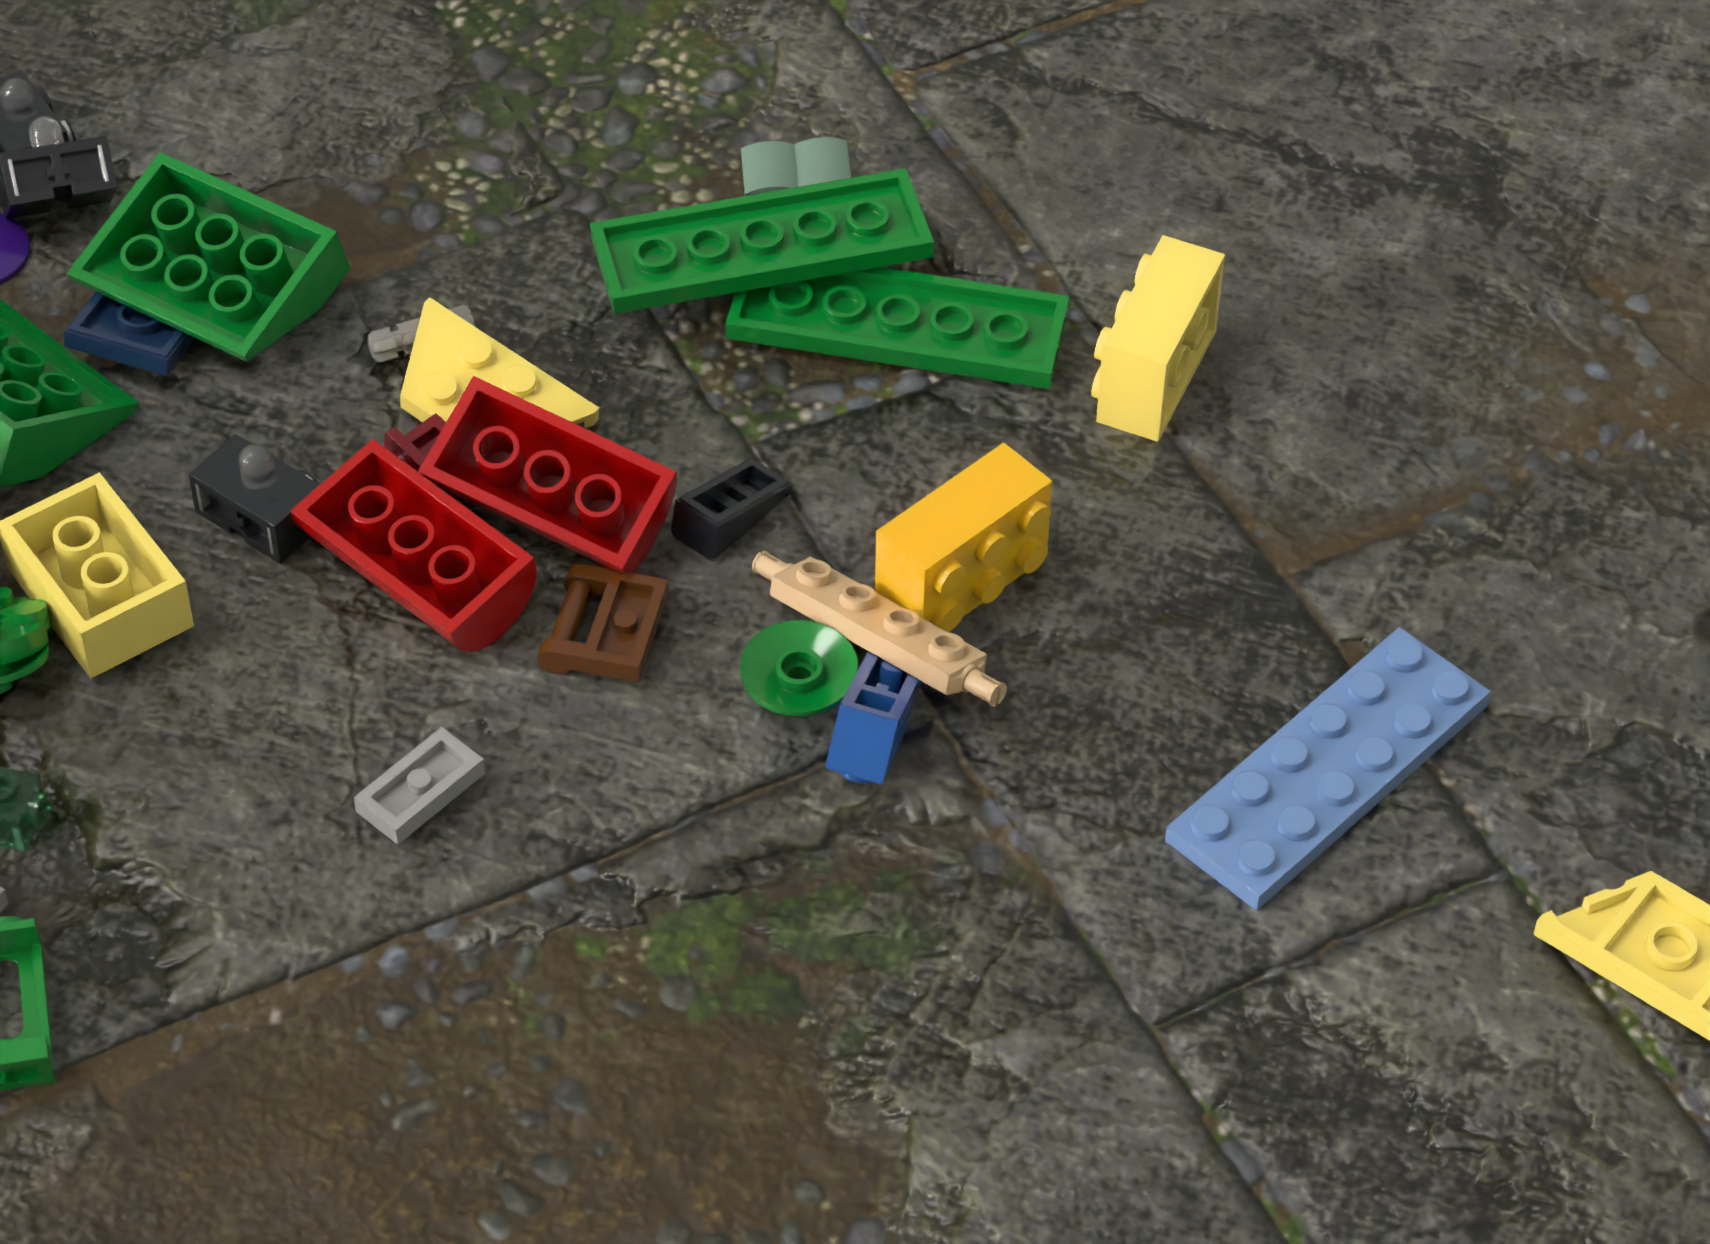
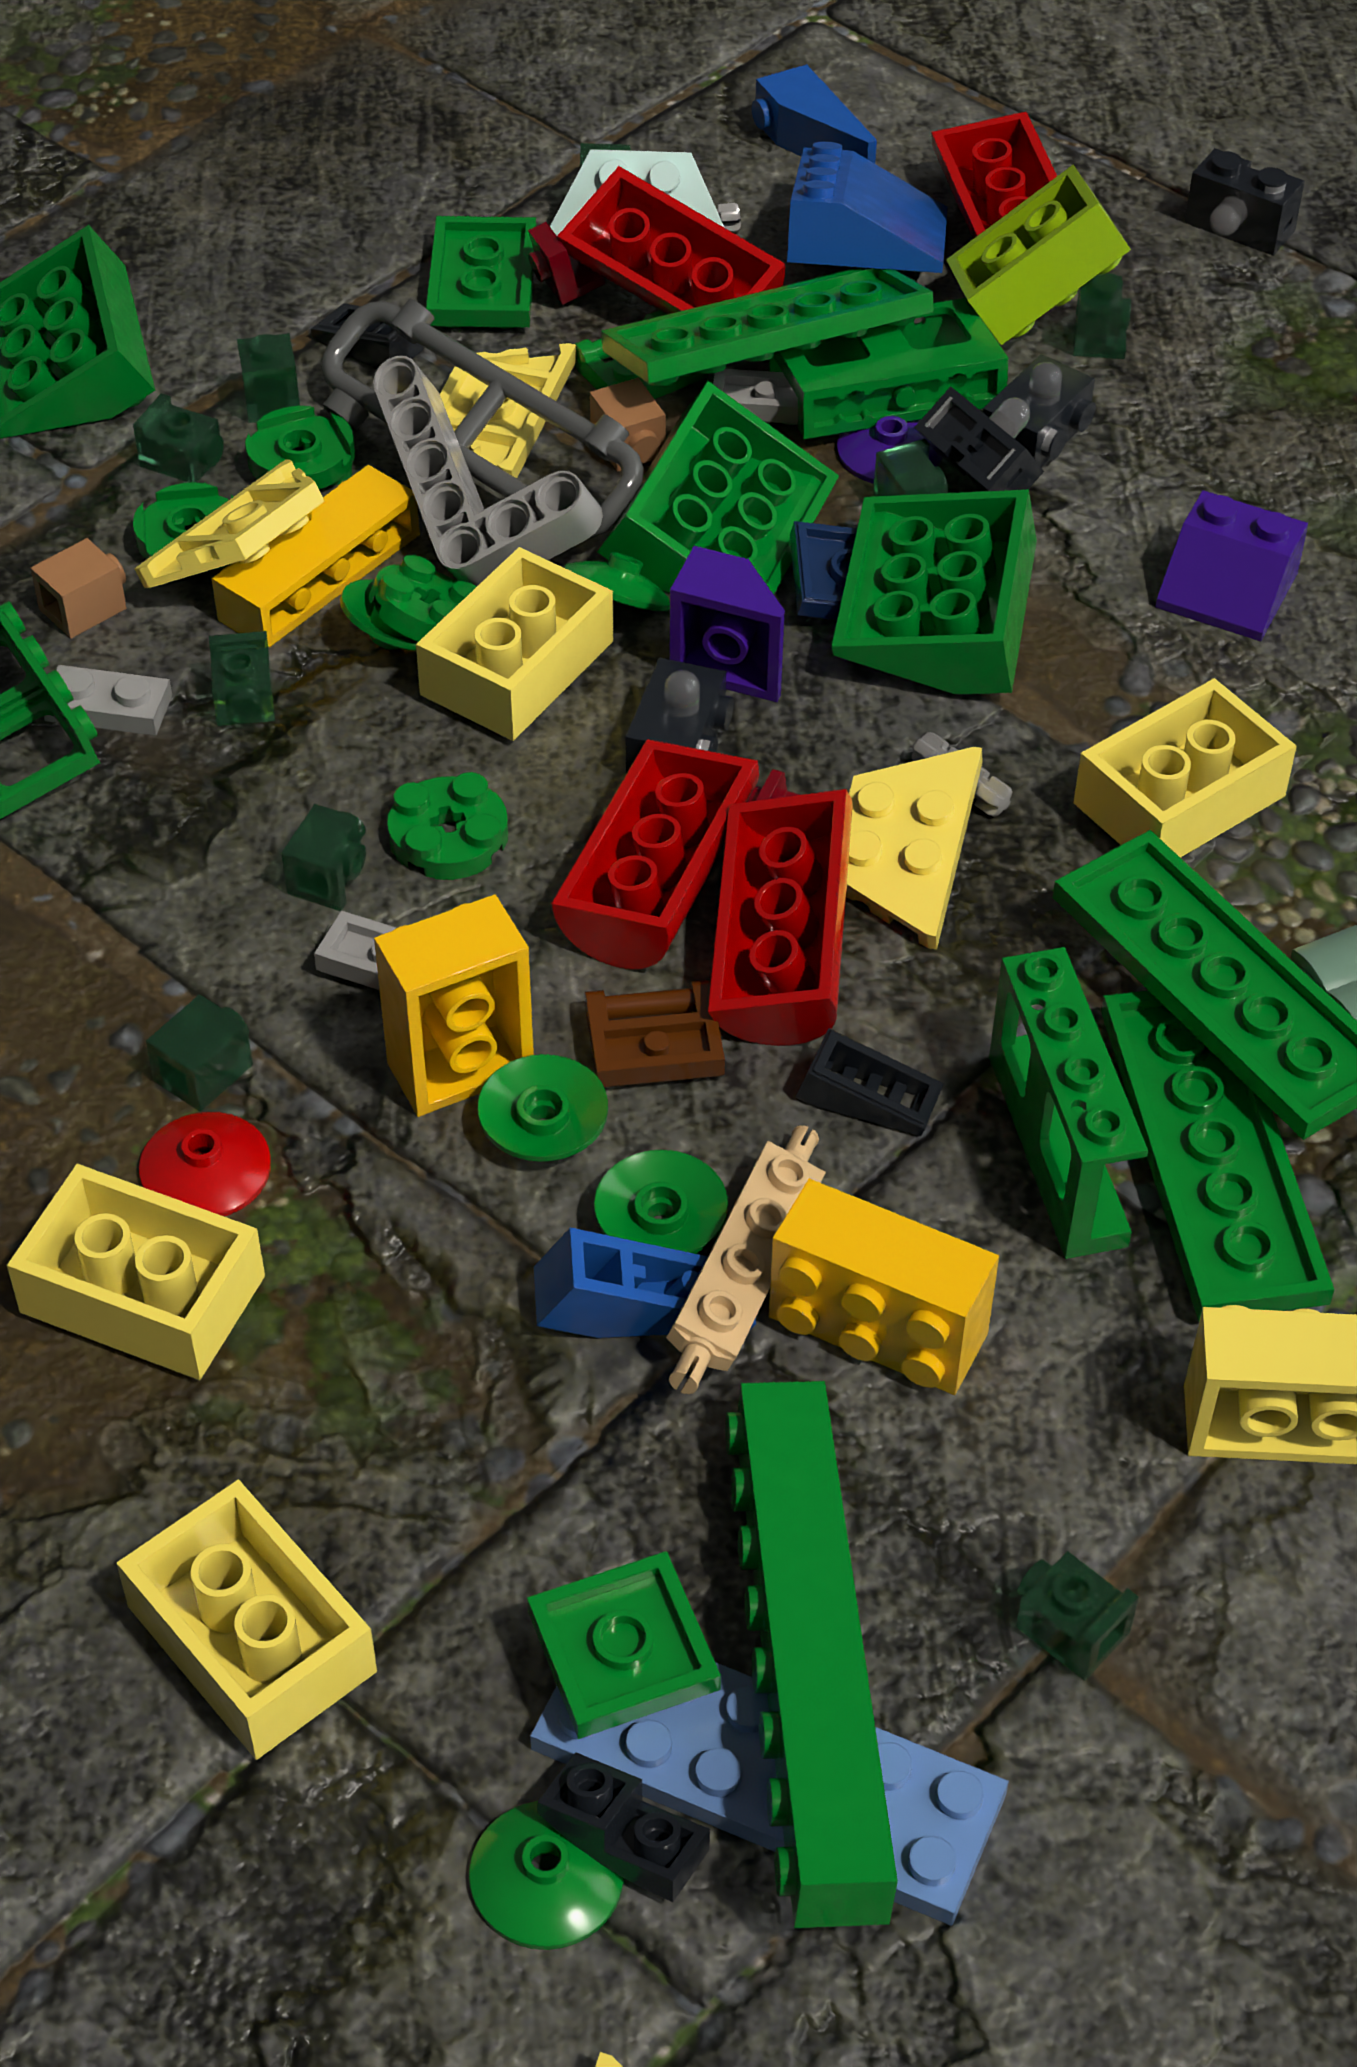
camera: 70 degrees right, 0 degrees up
none -> light yellow brick [7,1164,265,1380]
none -> light yellow brick [116,1479,377,1760]
none -> red dish [139,1112,271,1217]
none -> clear green brick [146,994,253,1112]
none -> clear green brick [281,804,366,912]
none -> yellow brick [374,894,534,1117]
none -> green plate [387,772,508,880]
none -> green dish [469,1801,624,1950]
none -> green dish [478,1054,608,1162]
none -> green plate [527,1551,721,1739]
none -> black slope [537,1752,710,1902]
none -> green dish [564,552,670,611]
none -> dark purple slope [670,546,785,702]
none -> green brick [725,1381,898,1928]
none -> clear green brick [873,439,948,496]
none -> green window [989,947,1148,1259]
none -> clear green brick [1016,1551,1139,1681]
none -> light yellow brick [1073,678,1297,858]
none -> dark purple slope [1155,490,1308,642]

